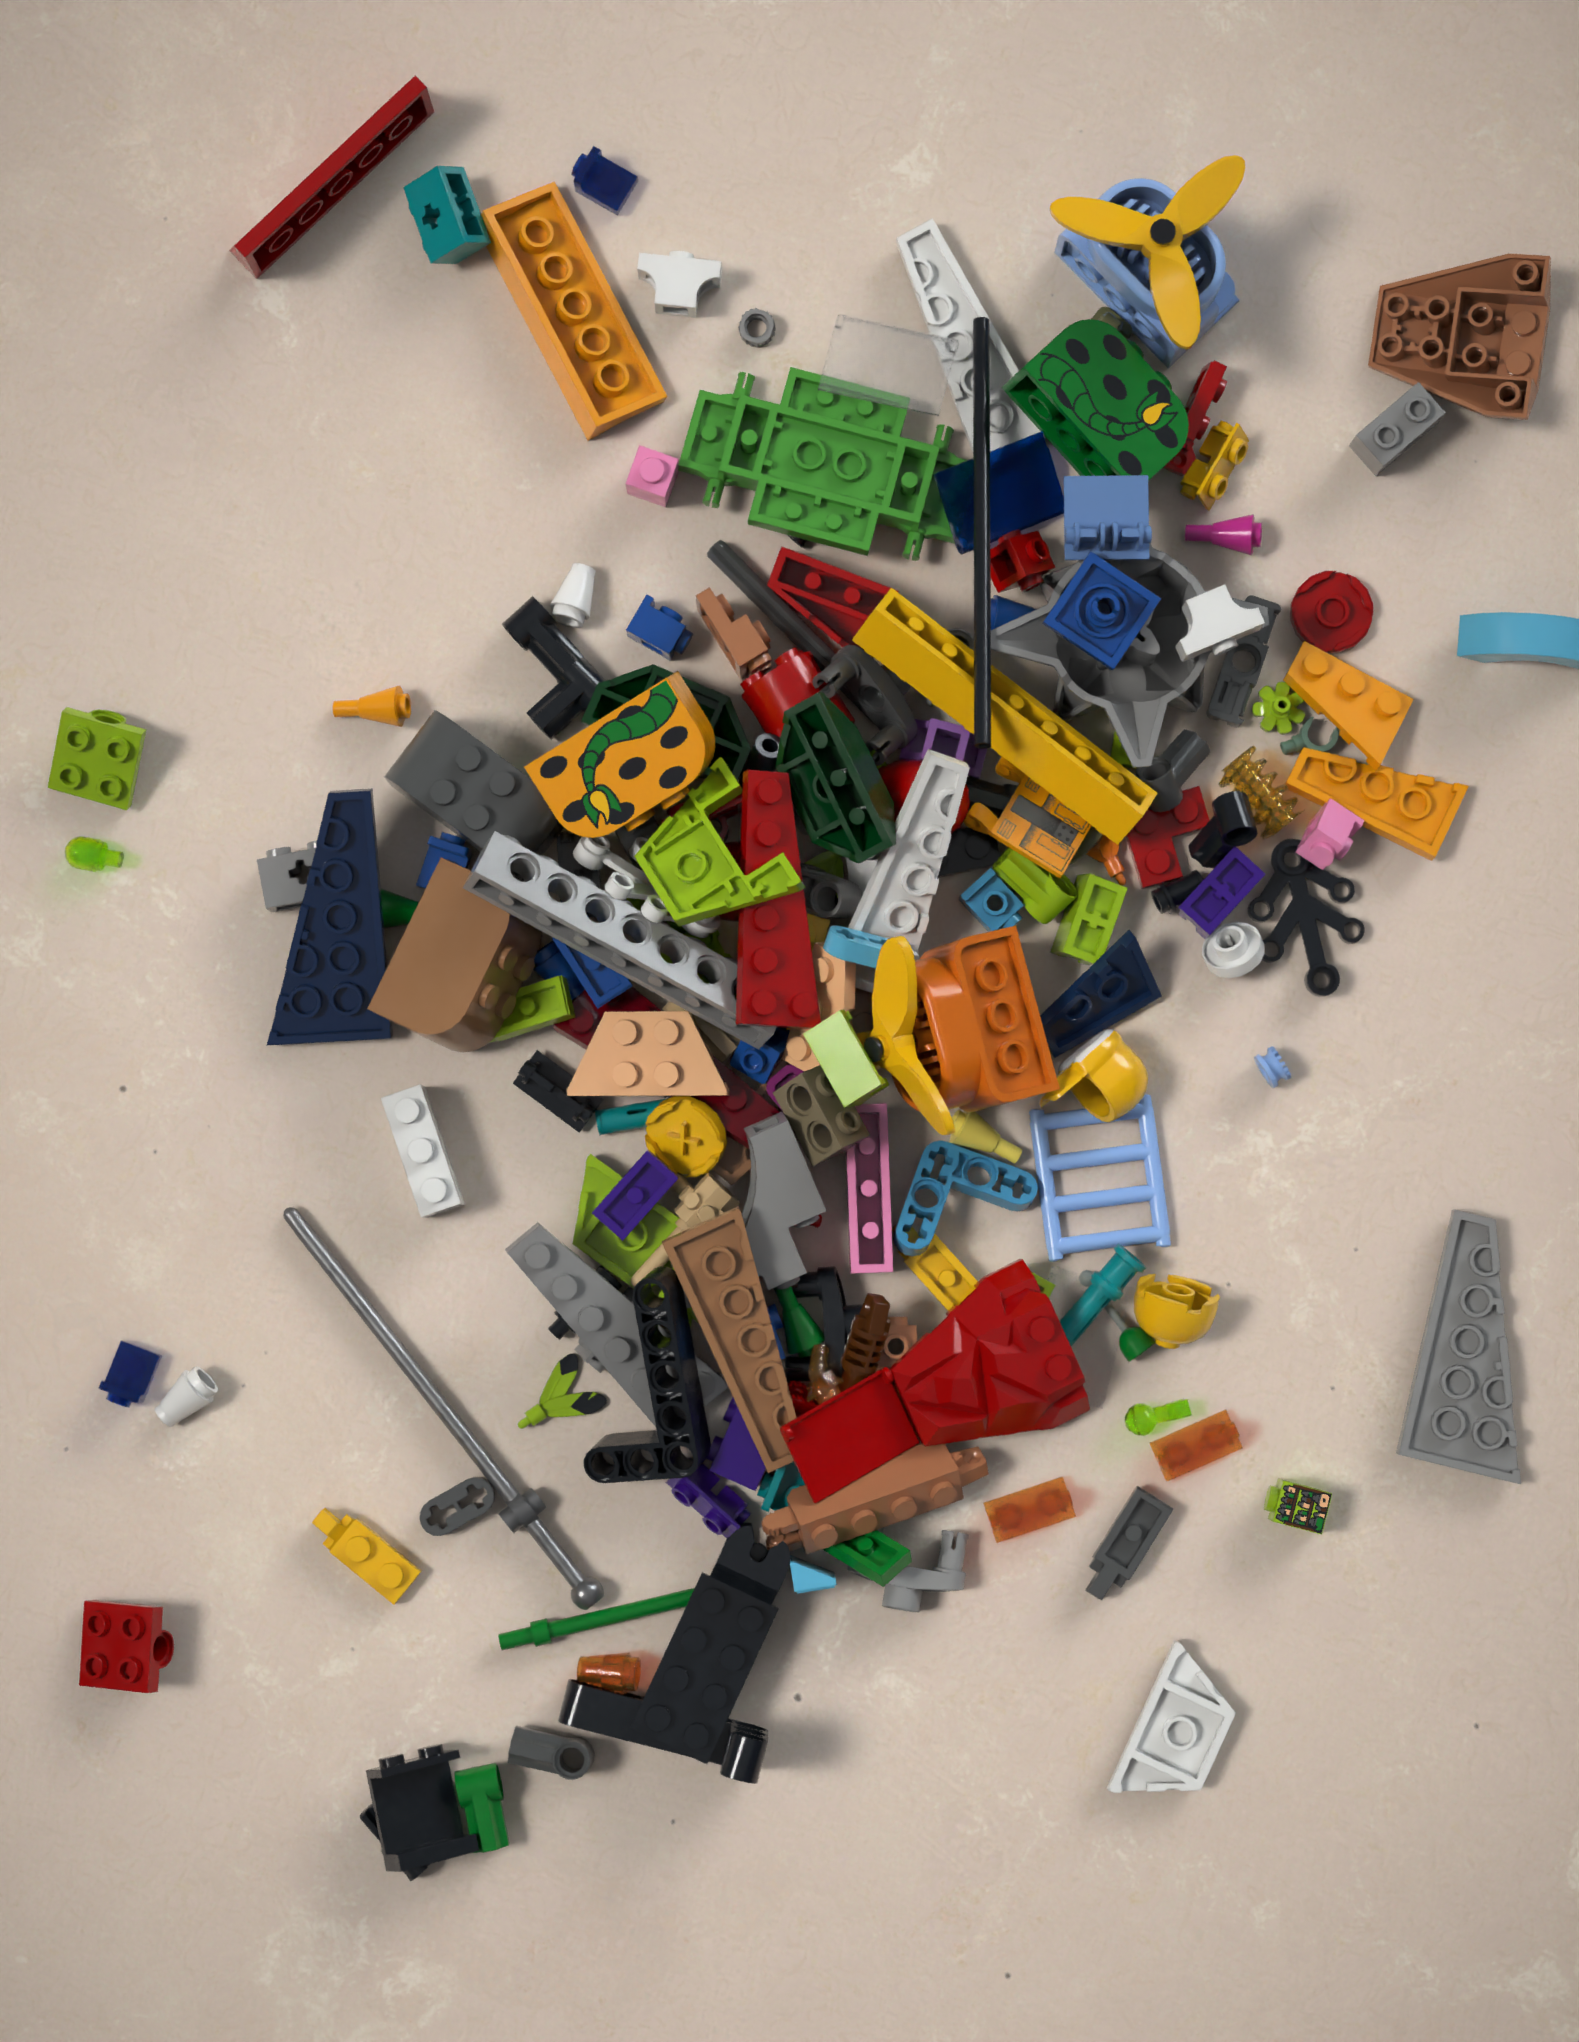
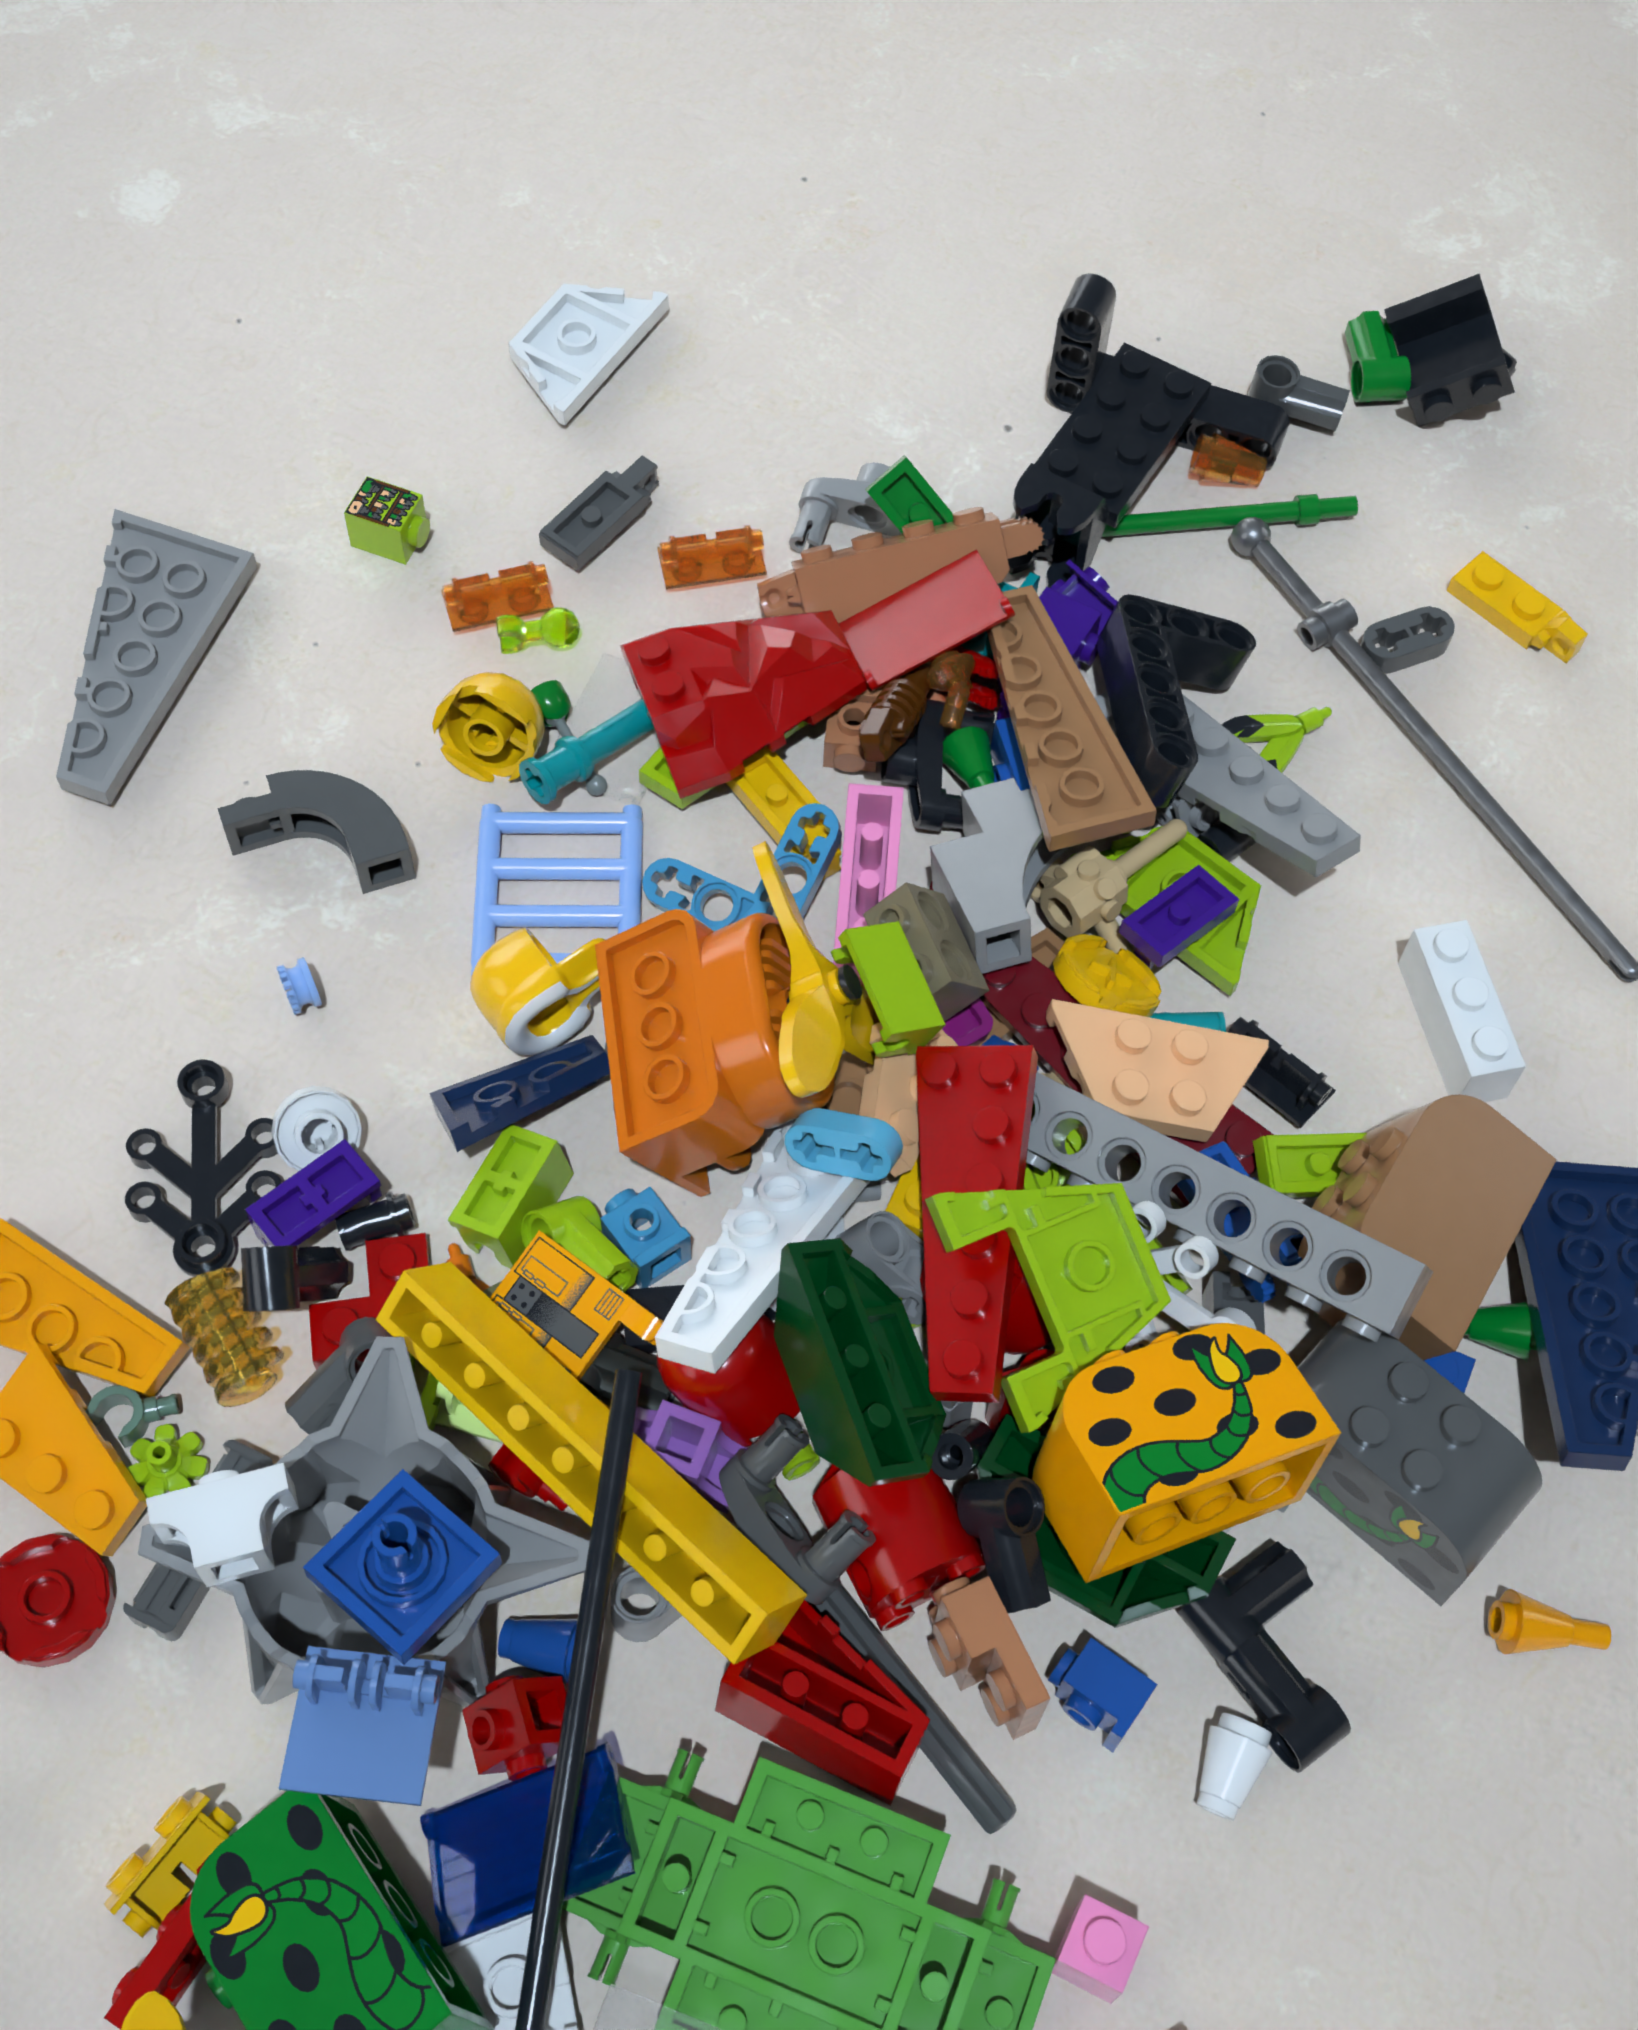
camera: 175 degrees left, 25 degrees down
medium azure slope [790,1555,837,1594] -> none
dark pink cone [1185,514,1262,555] -> none
bright pink brick [1296,798,1364,870] -> none
none -> dark grey arch [217,770,416,894]
none -> black piece [957,1477,1051,1613]

